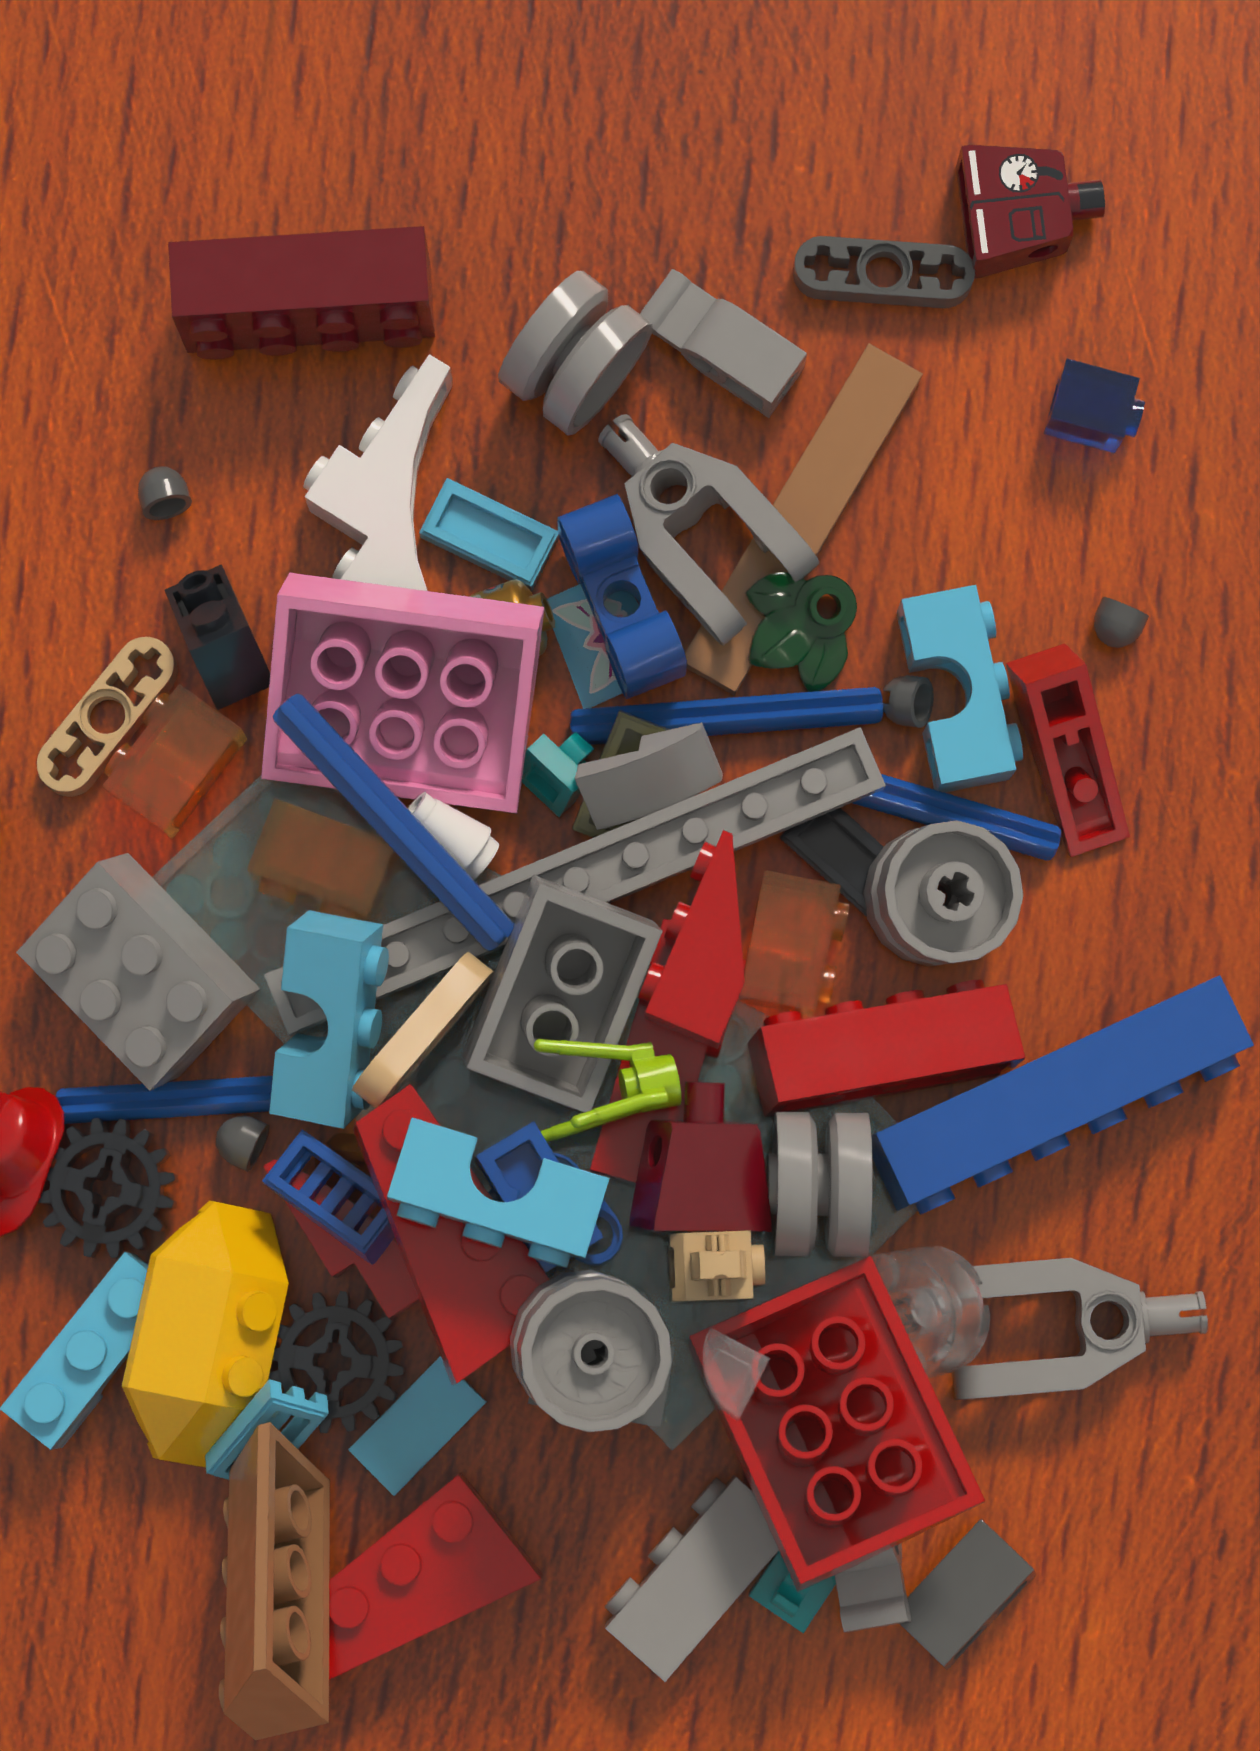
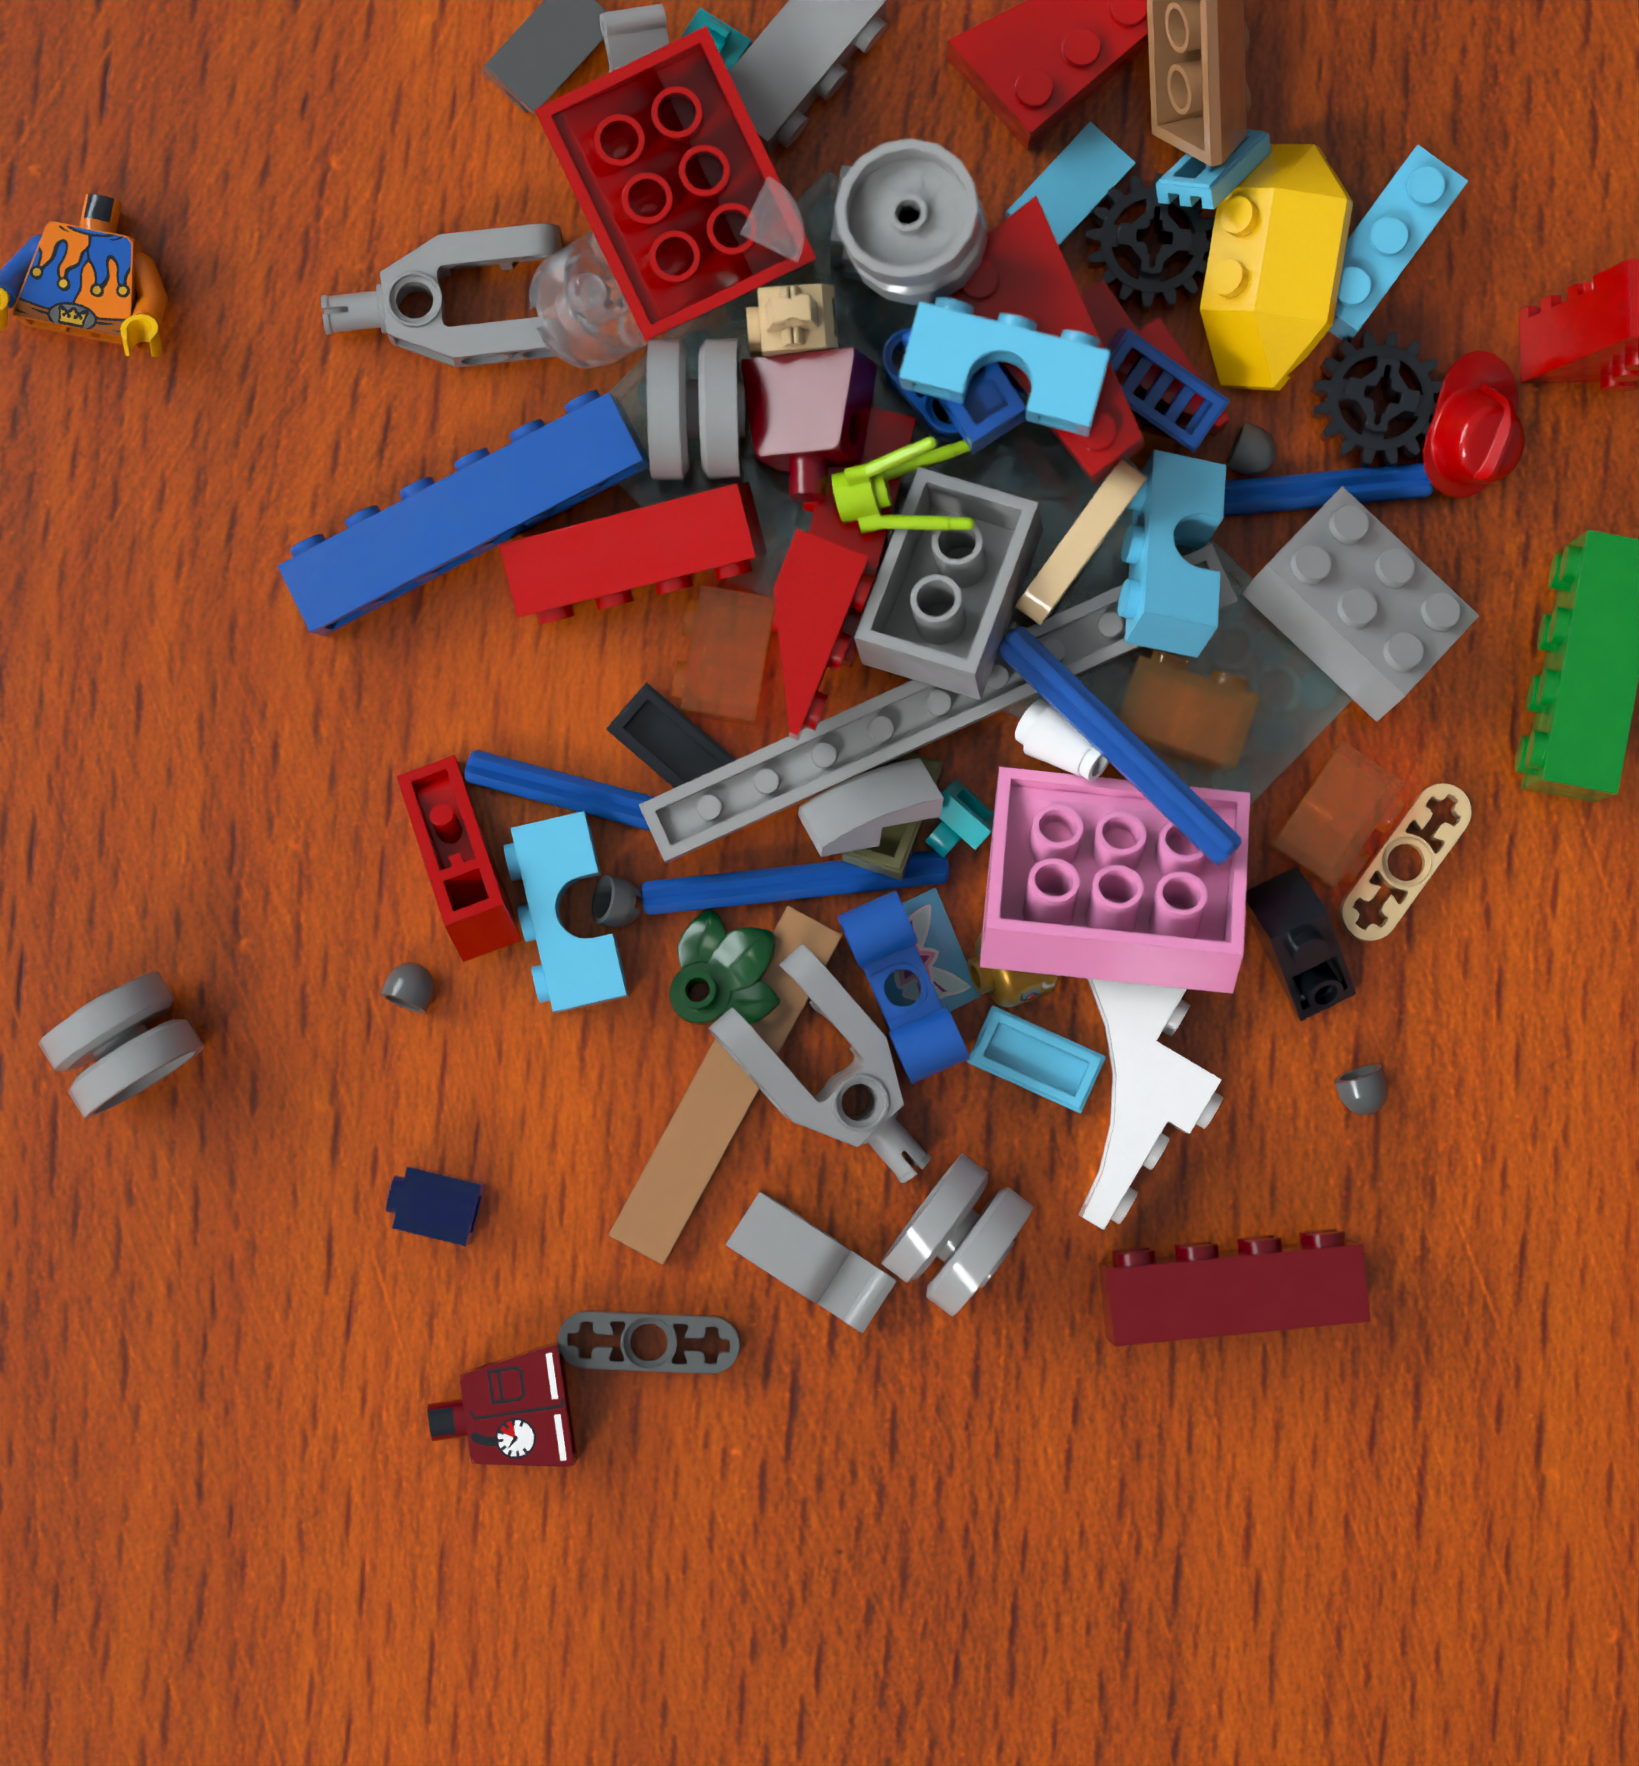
camera: 175 degrees left, 5 degrees up
light grey wheel [863,820,1023,966] -> none

